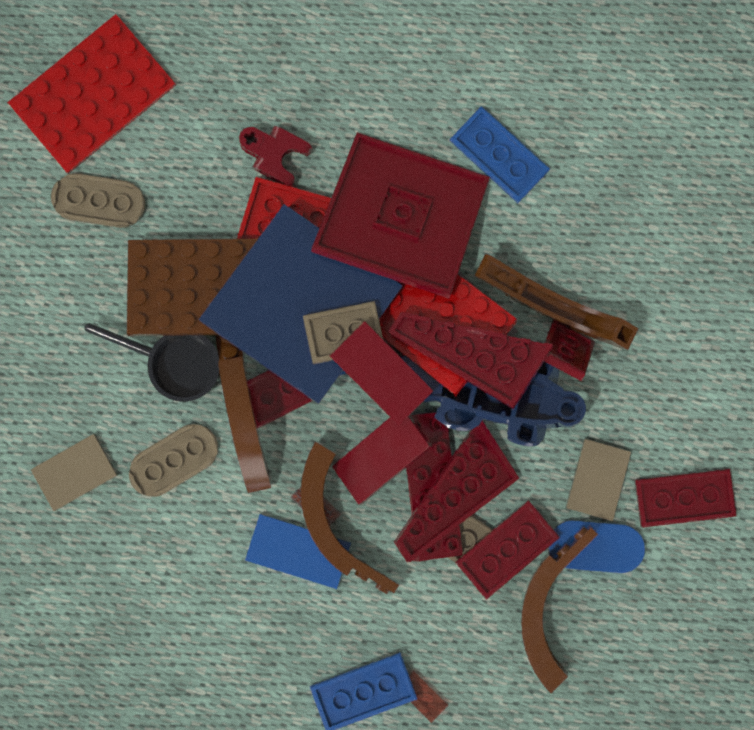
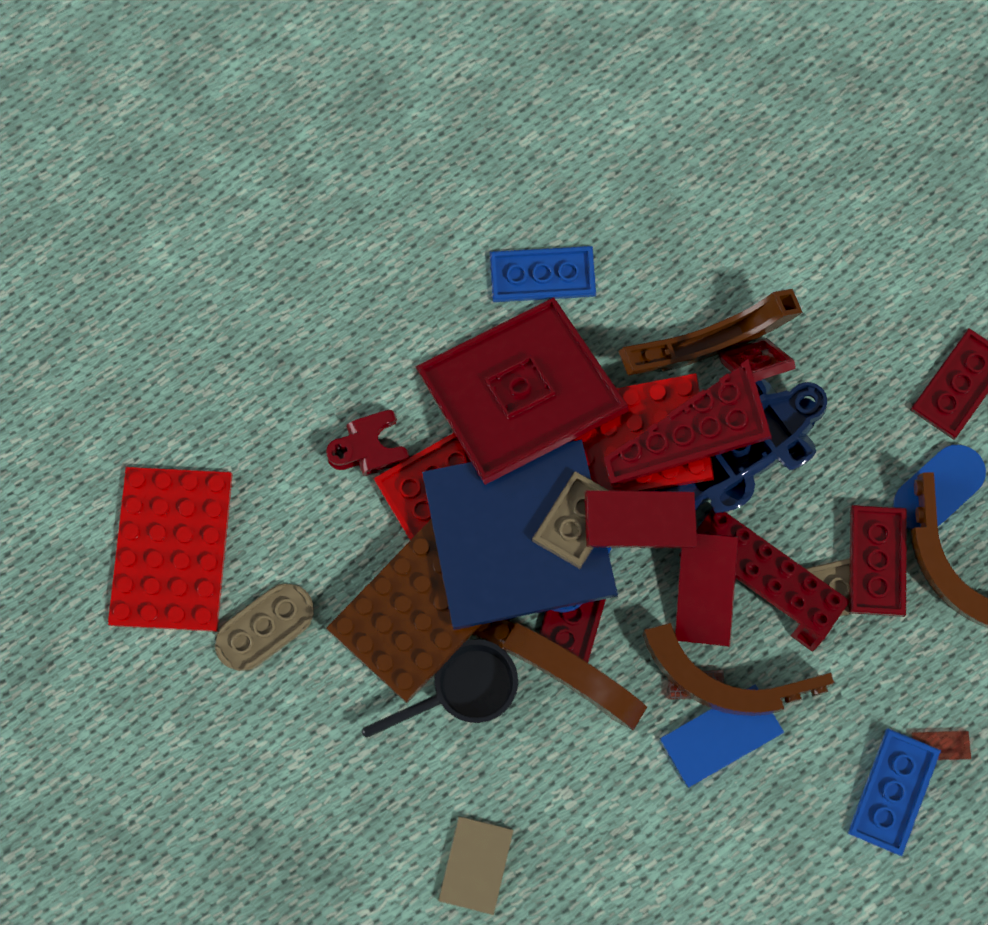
camera: 40 degrees left, 10 degrees down
dark tan tile [129,424,218,497] -> none
dark red wing [394,420,520,562] -> none
dark tan tile [566,439,631,521] -> none

